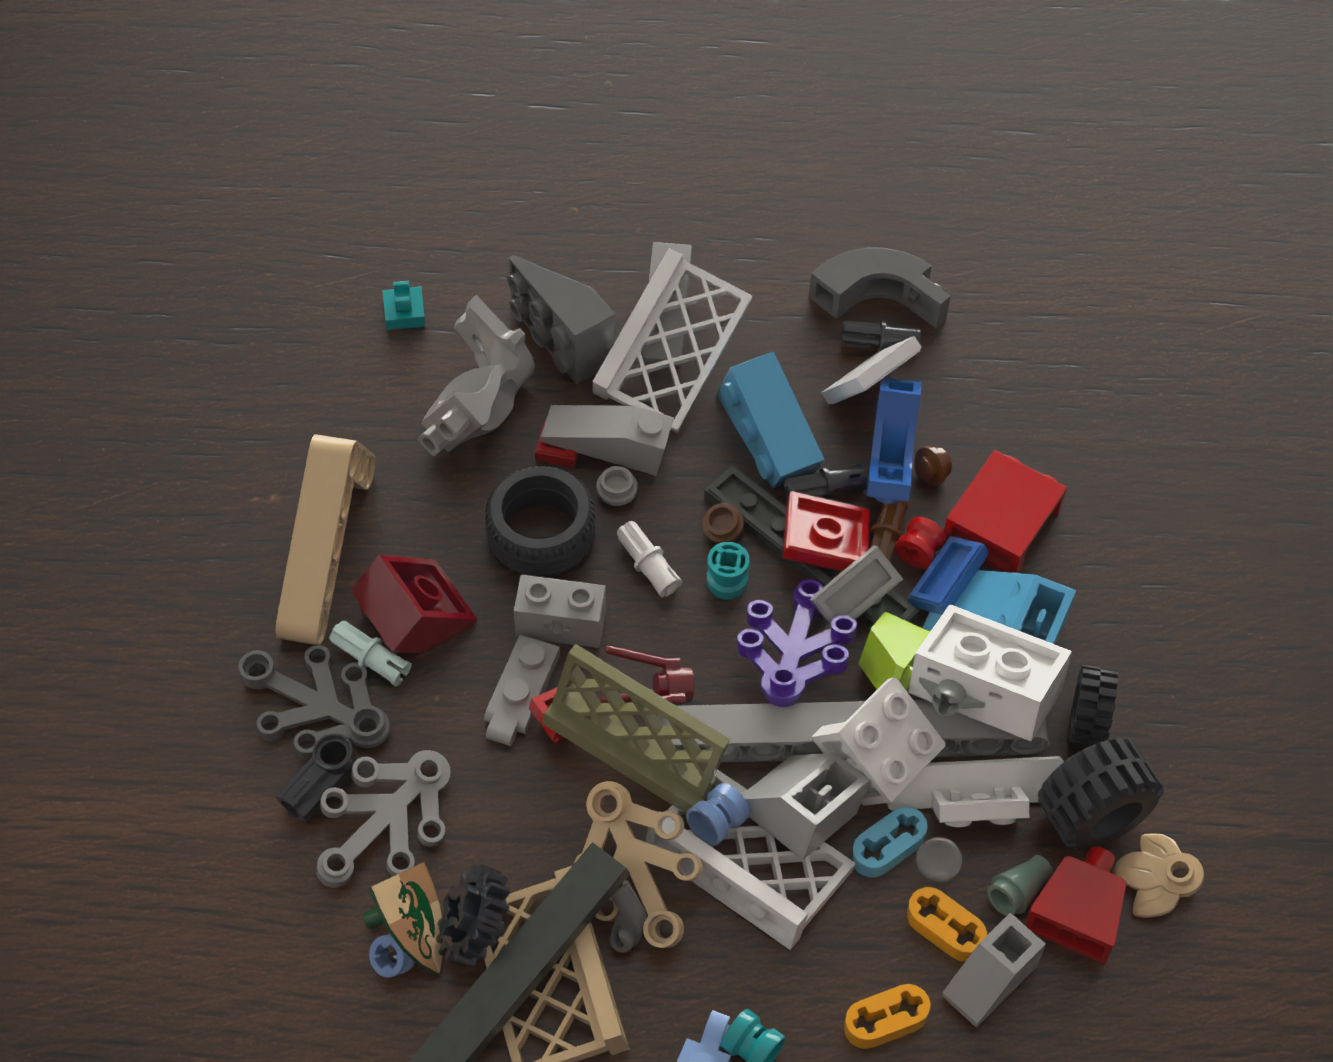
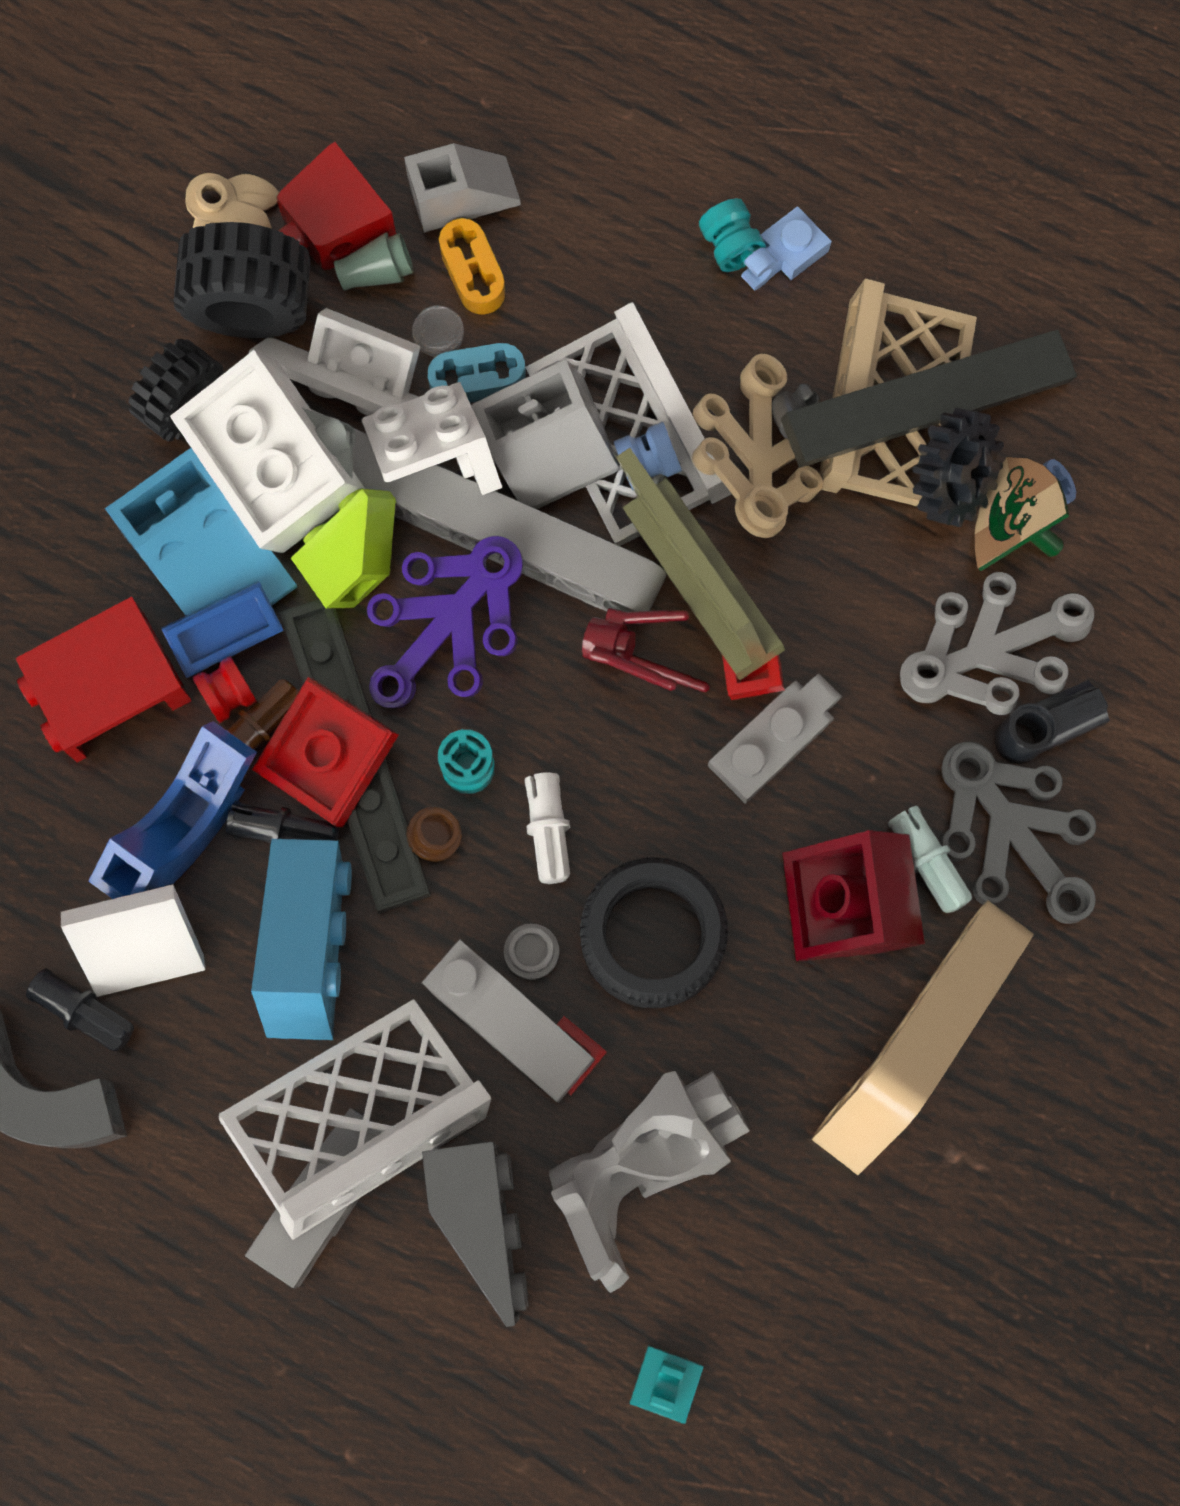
camera: 150 degrees left, 20 degrees up
light grey brick [514,575,606,648] -> none
light grey tile [809,545,903,630] -> none
light orange beam [844,984,931,1049] -> none
reddish brown plate [914,446,952,486] -> none

